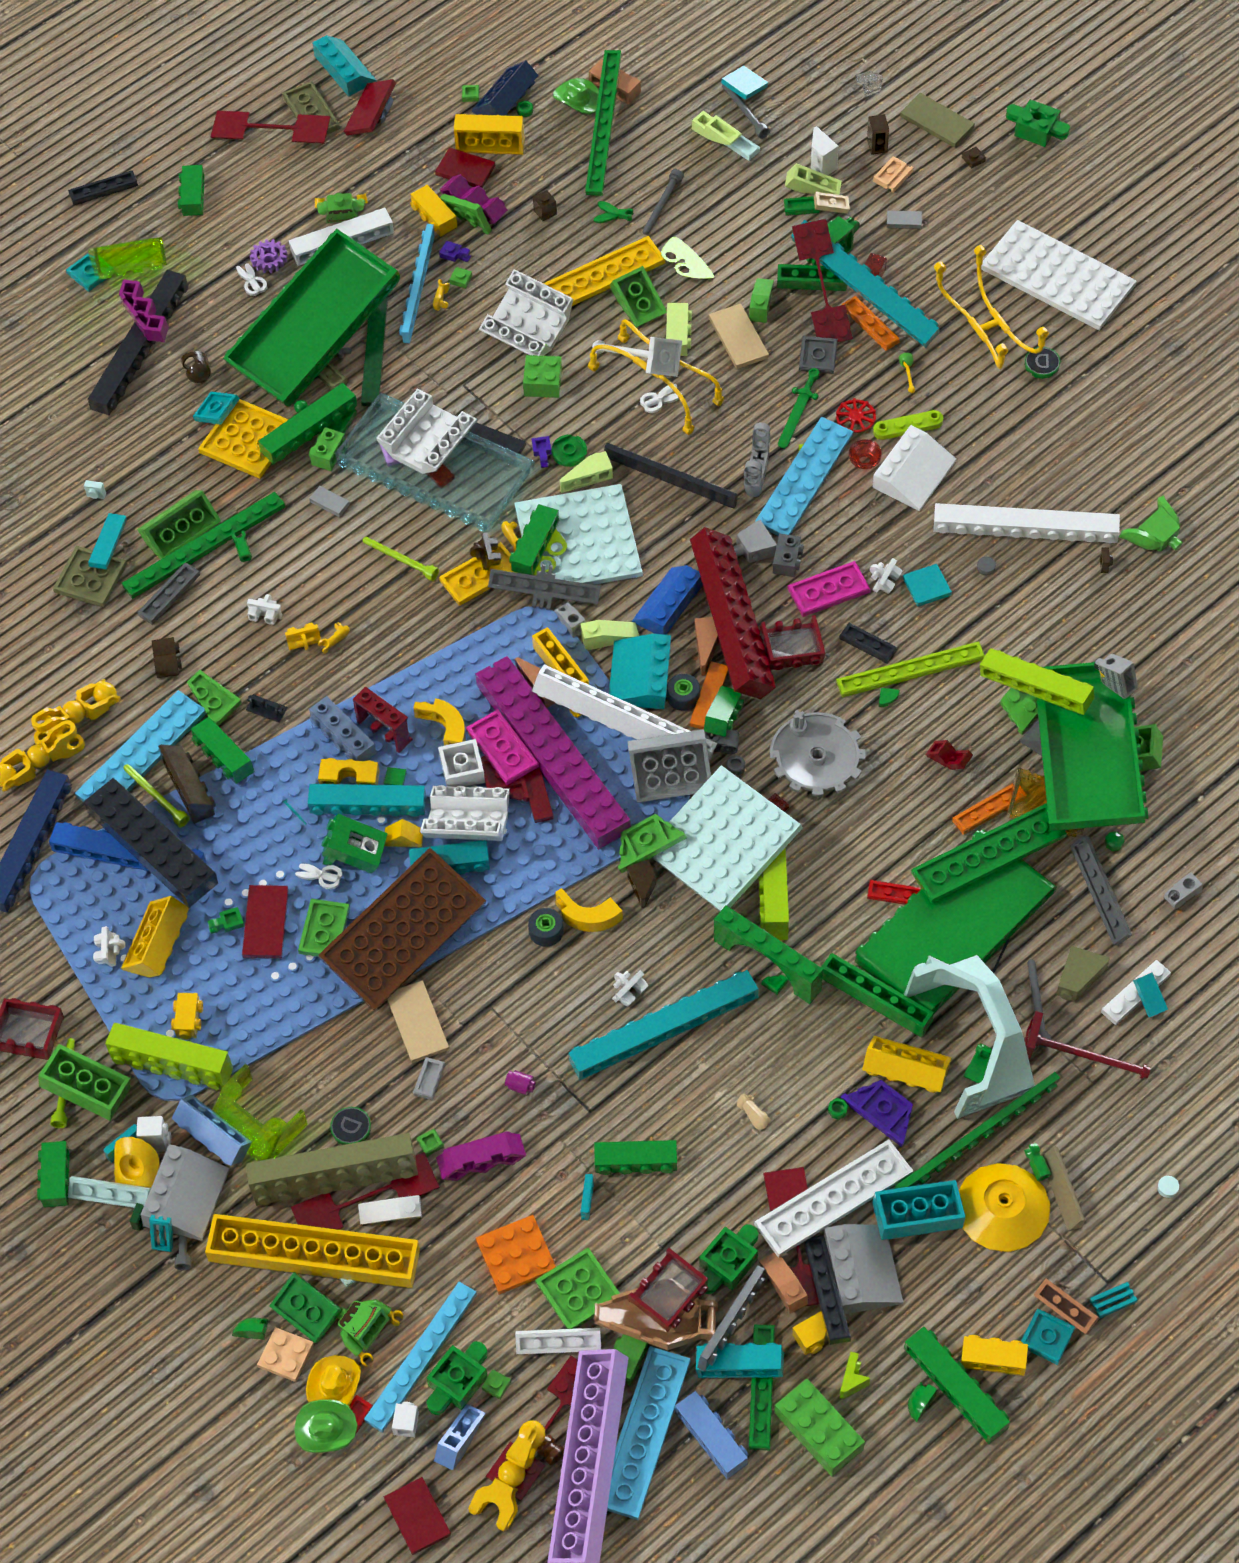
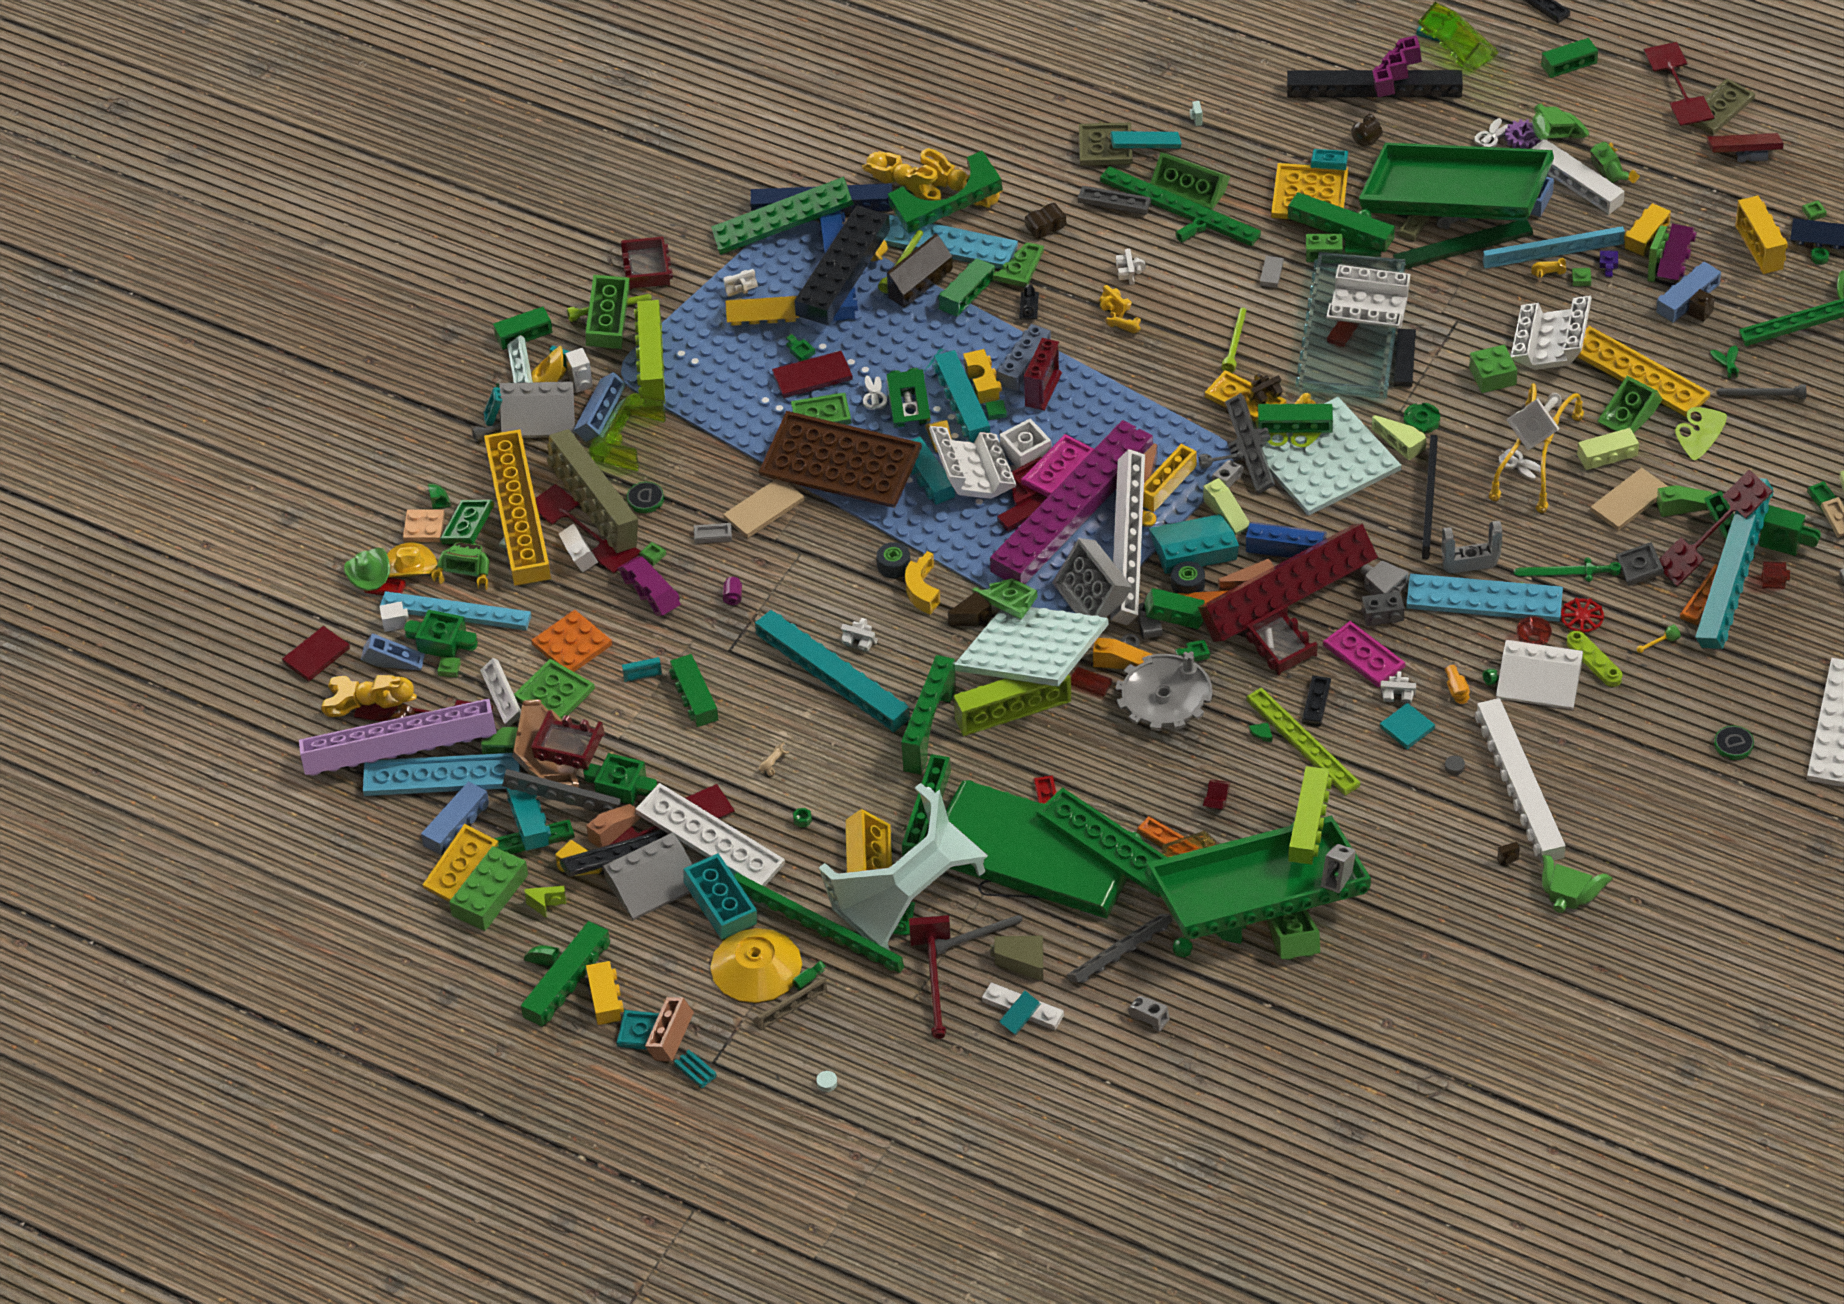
camera: 70 degrees right, 10 degrees down
yellow brick [171,993,203,1040] -> none
teal slope [312,35,377,97] -> none
yellow arch [413,698,466,746] -> none
dark red tile [435,147,496,188] -> none
dark purple plate [531,436,552,468] -> none
dark purple wing [841,1080,913,1147] -> none
yellow bar [934,245,1049,369] -> none
none -> yellow plate [422,823,499,902]
none -> green plate [711,177,854,255]
none -> green arch [888,150,1003,233]
none -> light orange slope [1093,638,1153,669]
none -> green plate [1175,640,1210,662]
none -> dark grey hinge [1198,452,1244,469]
none -> light orange arm [1445,665,1470,704]
none -> green hinge [1482,669,1499,685]
none -> bright green torso [1532,104,1589,140]
none -> medium blue brick [1656,262,1721,323]

